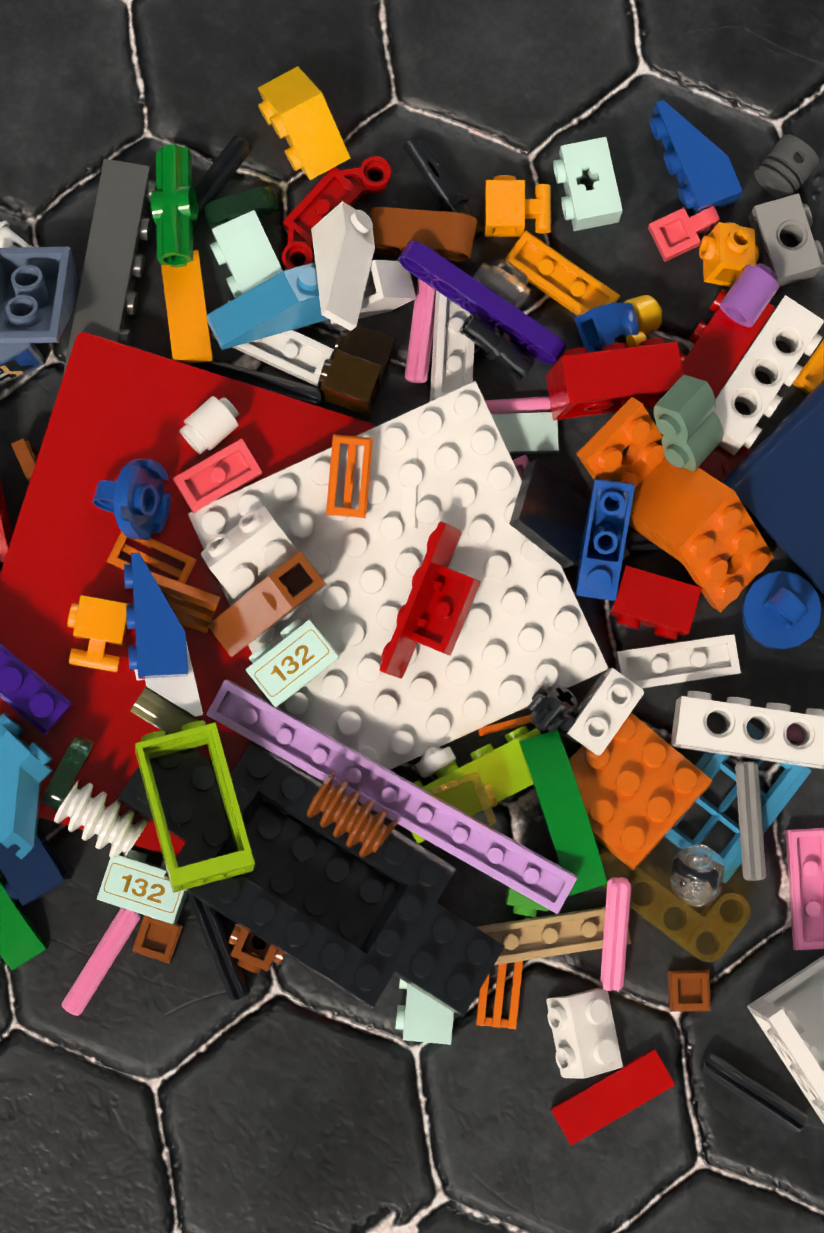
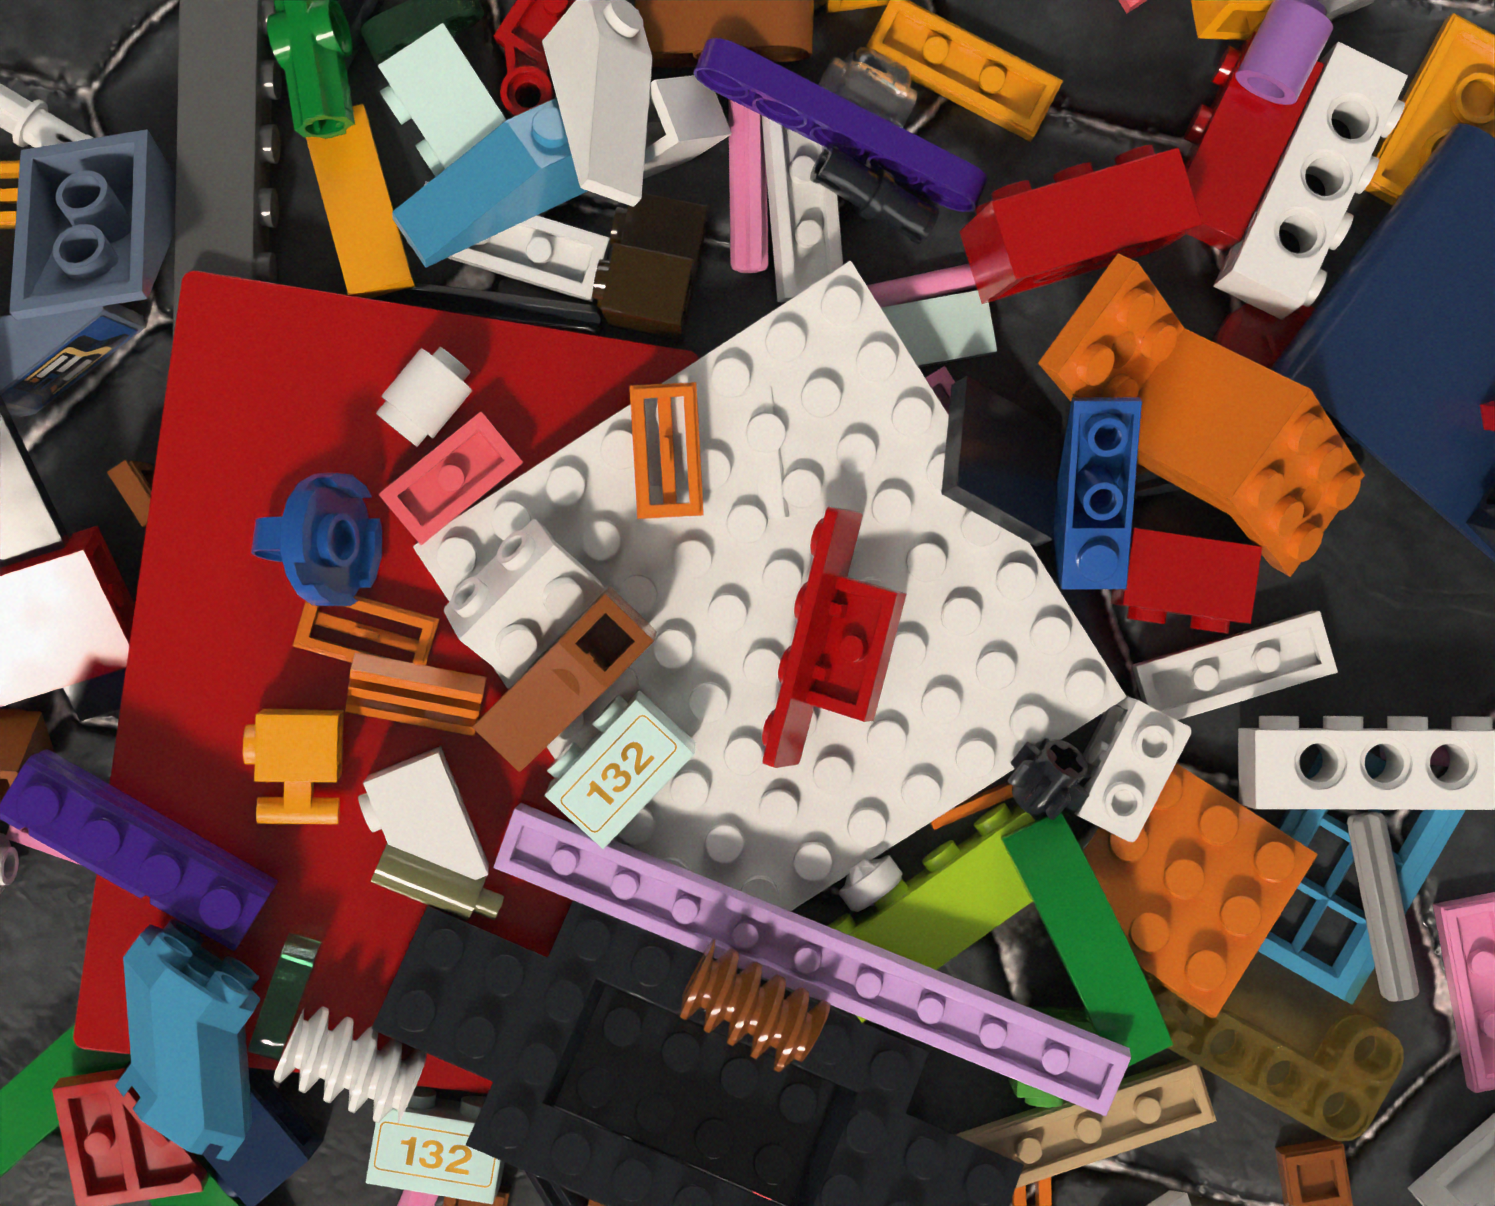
camera: 10 degrees left, 5 degrees up
blue slope [124,553,188,679] -> none
lime window [135,720,255,893] -> none
clear yellow bracket [431,771,498,826] -> none
blue piece [574,295,662,353] -> none
bright pink axle [600,877,631,991] -> none
sand green brick [654,374,723,471] -> none
clear head [670,844,725,906] -> none
blue tile [742,571,822,650] -> none

